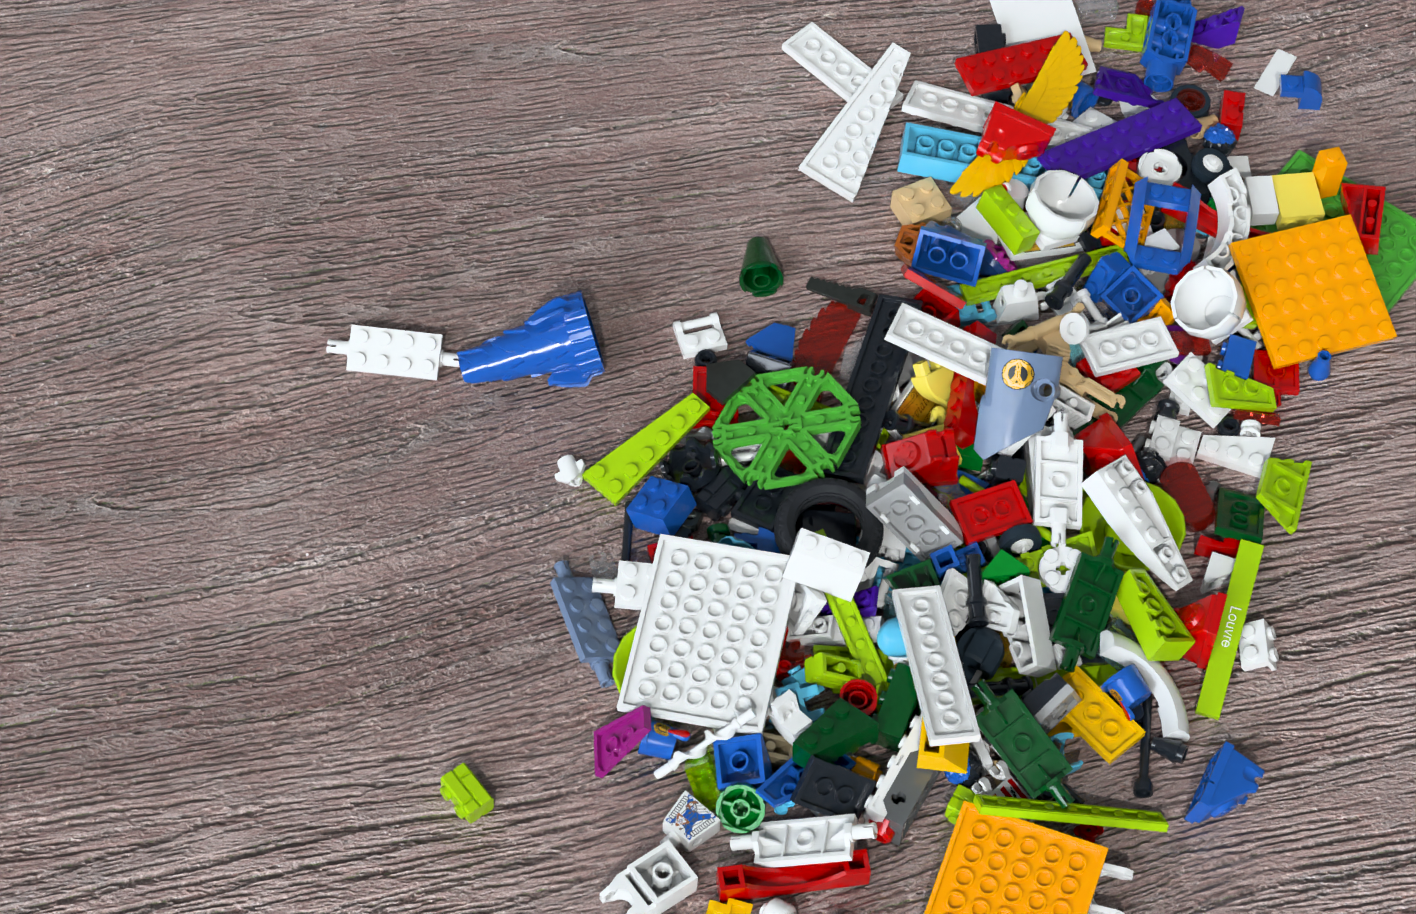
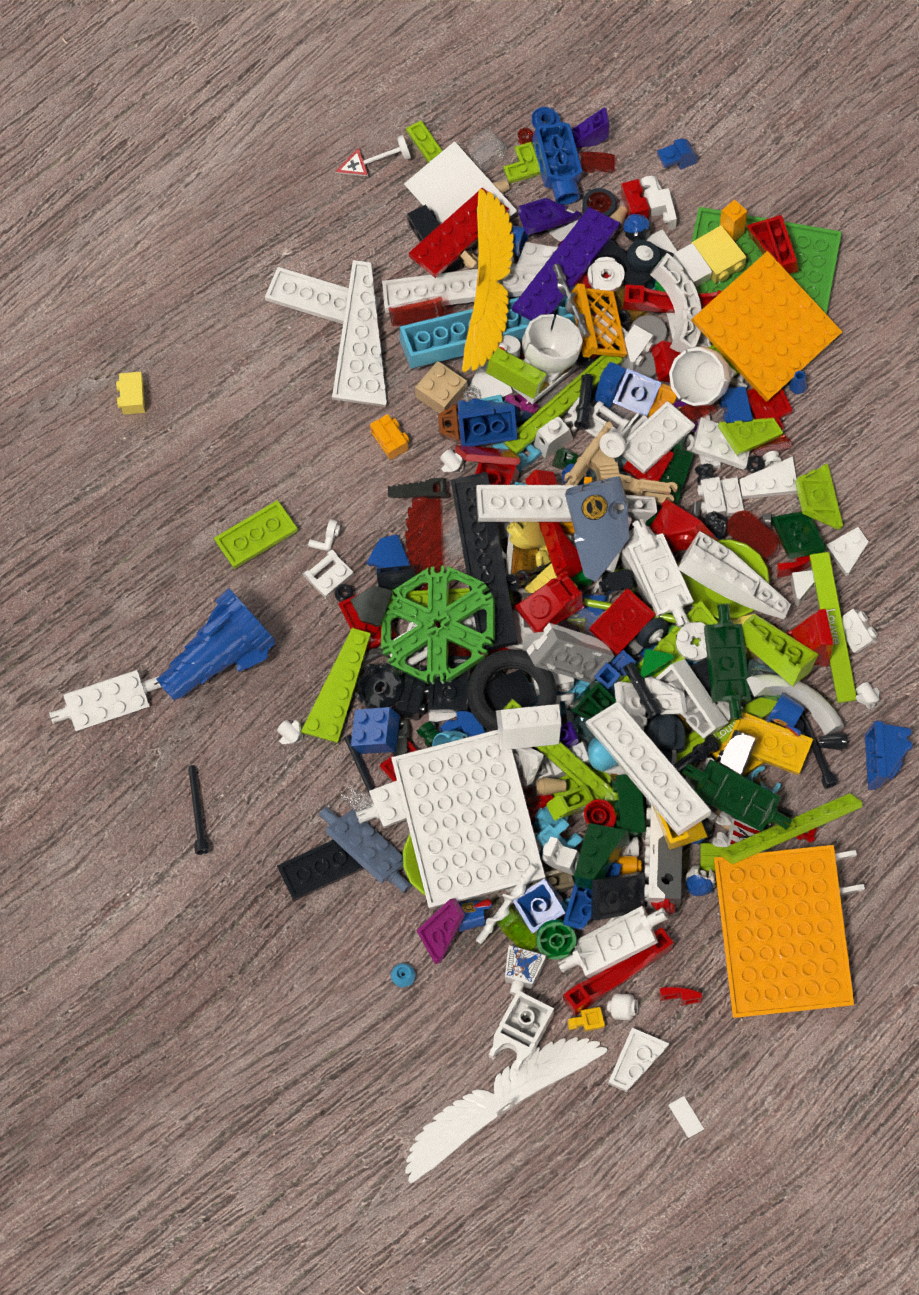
camera: 20 degrees left, 10 degrees up
lime brick [439,763,494,824] -> none
dark green cone [739,237,784,297] -> none
red piece [976,101,1056,164] -> none
blue wedge [1124,176,1201,275] -> none
white sticker [1254,49,1297,96] -> none
none -> light yellow brick [116,372,145,415]
none -> black piece [188,765,210,855]
none -> lime plate [214,500,298,569]
none -> black tile [277,840,365,902]
none -> white plate [308,519,341,551]
none -> light orange brick [370,414,410,460]
none -> clear red brick [388,295,446,326]
none -> dark azure plate [391,963,416,988]
none -> white piece [440,449,464,473]
none -> tan cone [536,777,566,796]
none -> flat silver piece [553,264,590,338]
none -> white wheel [619,837,639,856]
none -> white plate [640,176,677,229]
none -> blue piece [685,865,716,896]
none -> white wing [826,527,869,576]
none -> white piece [855,682,880,709]

